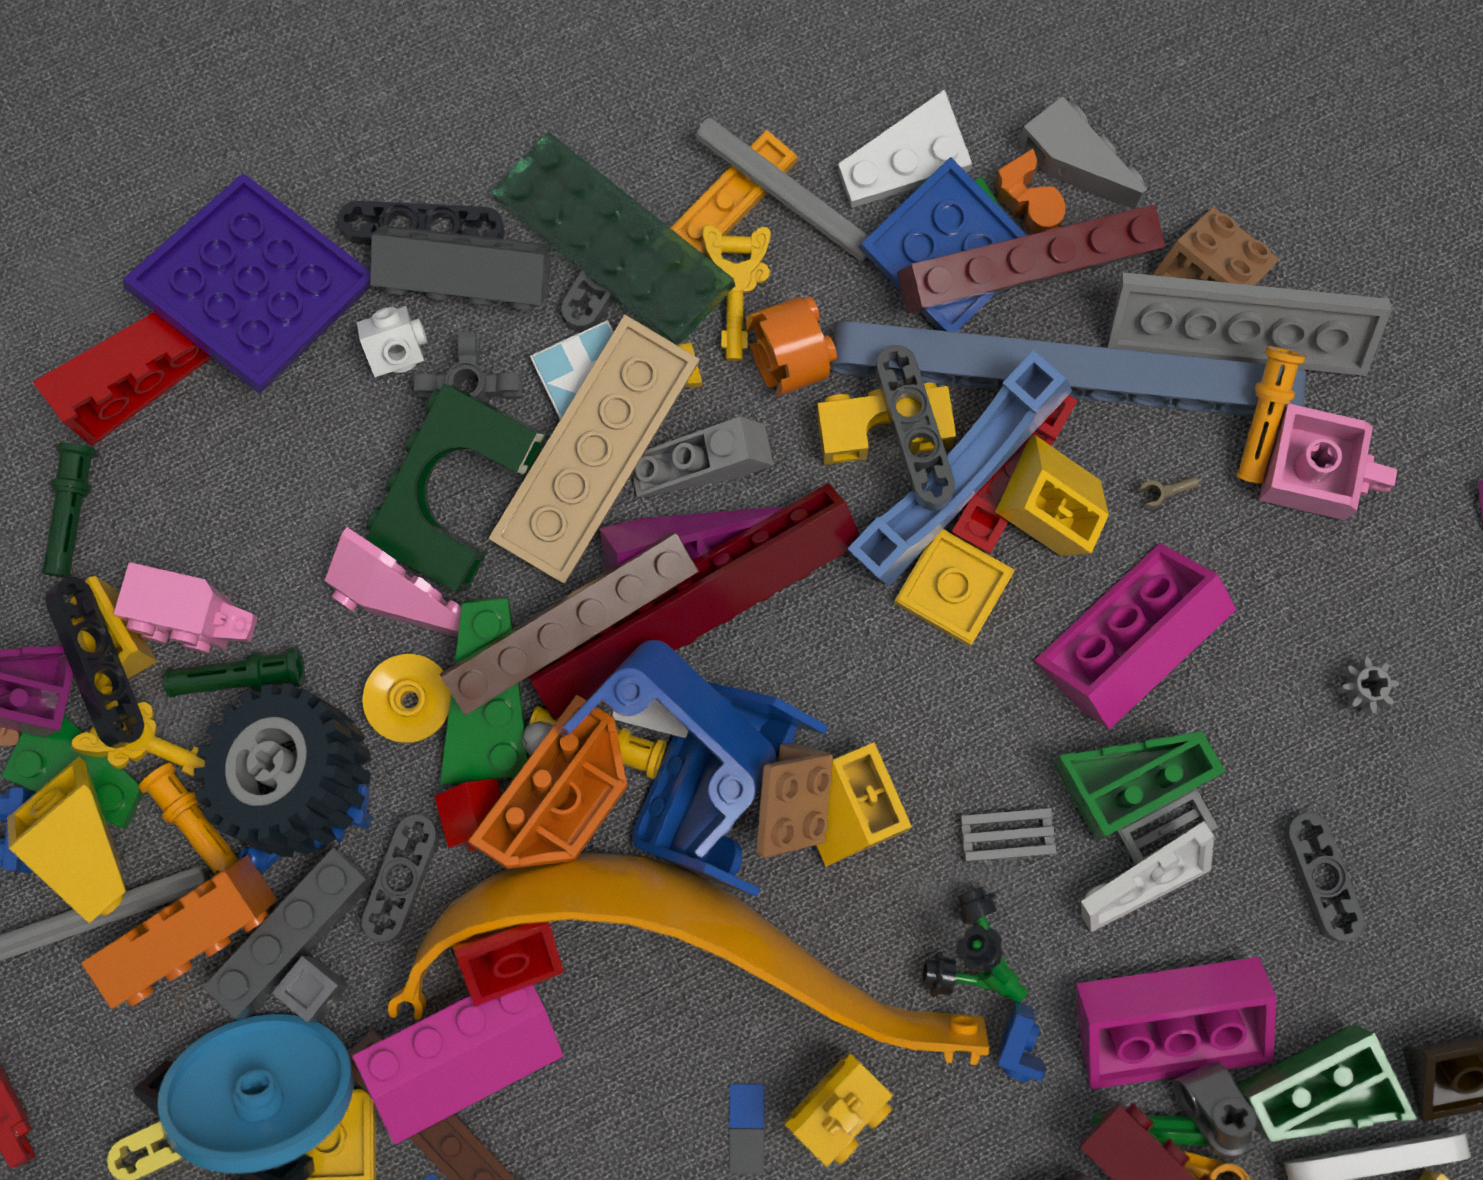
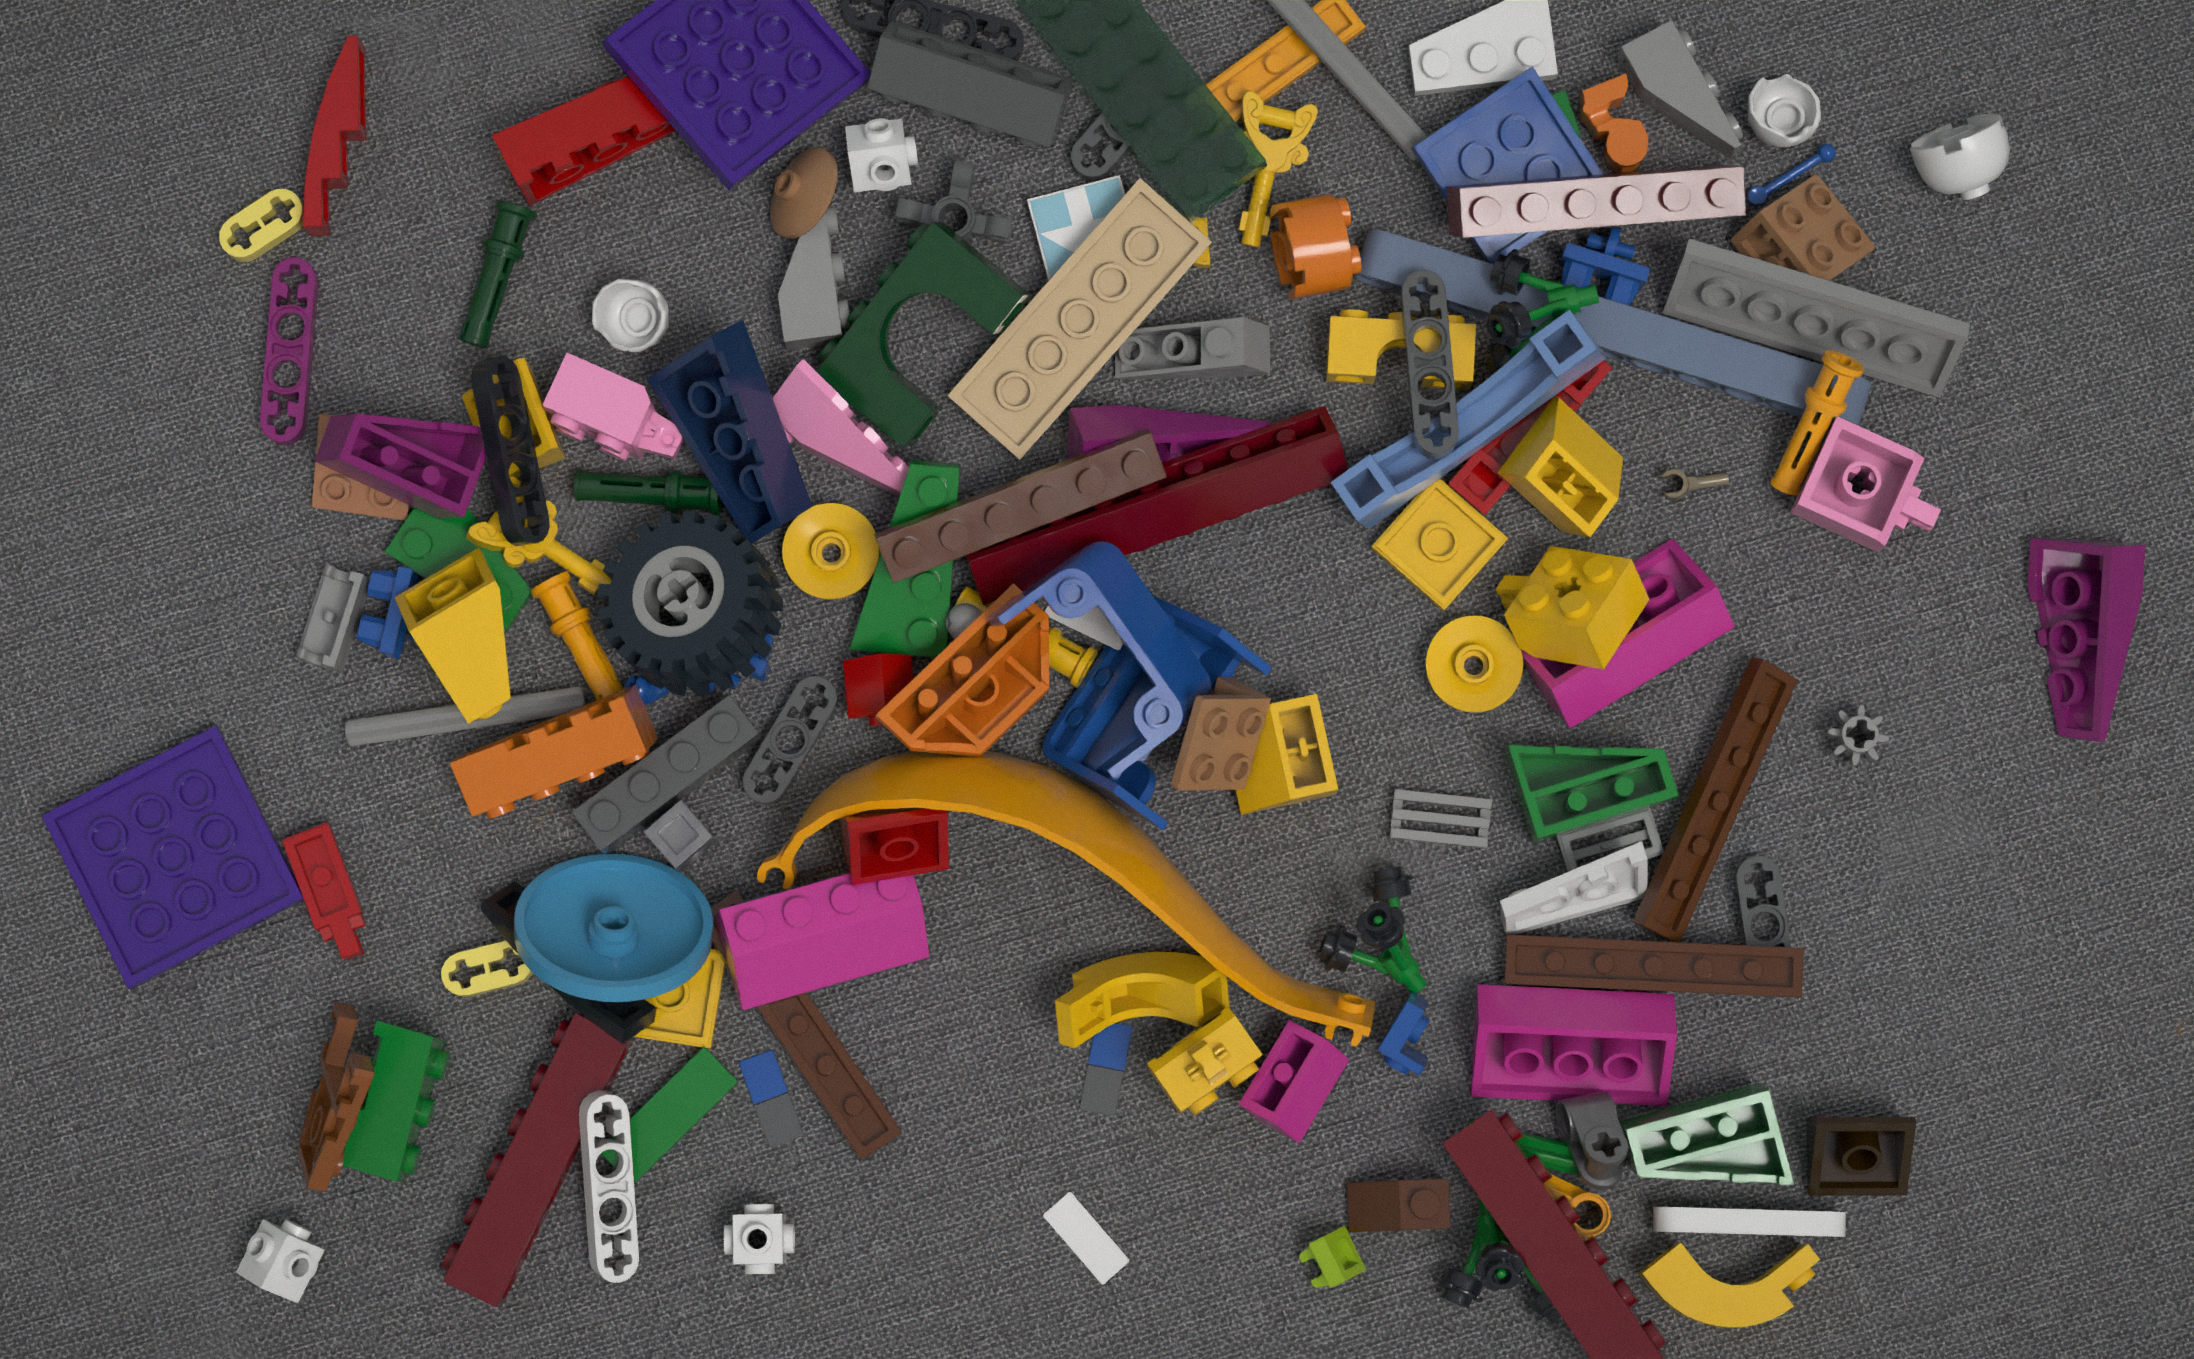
camera: 10 degrees right, 5 degrees up
none -> white hair [592,278,669,352]
none -> dark blue wedge [647,319,813,544]
none -> medium nougat dish [770,147,838,239]
none -> light grey slope [778,205,851,351]
none -> yellow arch [1055,952,1230,1049]
none -> dark pink brick [1239,1020,1350,1144]
none -> yellow dish [1426,616,1523,713]
none -> black plant [1486,249,1599,375]
none -> yellow hinge [1496,546,1650,670]
none -> reddish brown plate [1505,935,1804,998]
none -> blue hips [1559,226,1650,306]
none -> reddish brown plate [1633,657,1798,942]
none -> white hair [1747,74,1821,147]
none -> blue hinge [1747,144,1836,206]
none -> white cylinder [1910,113,2010,200]

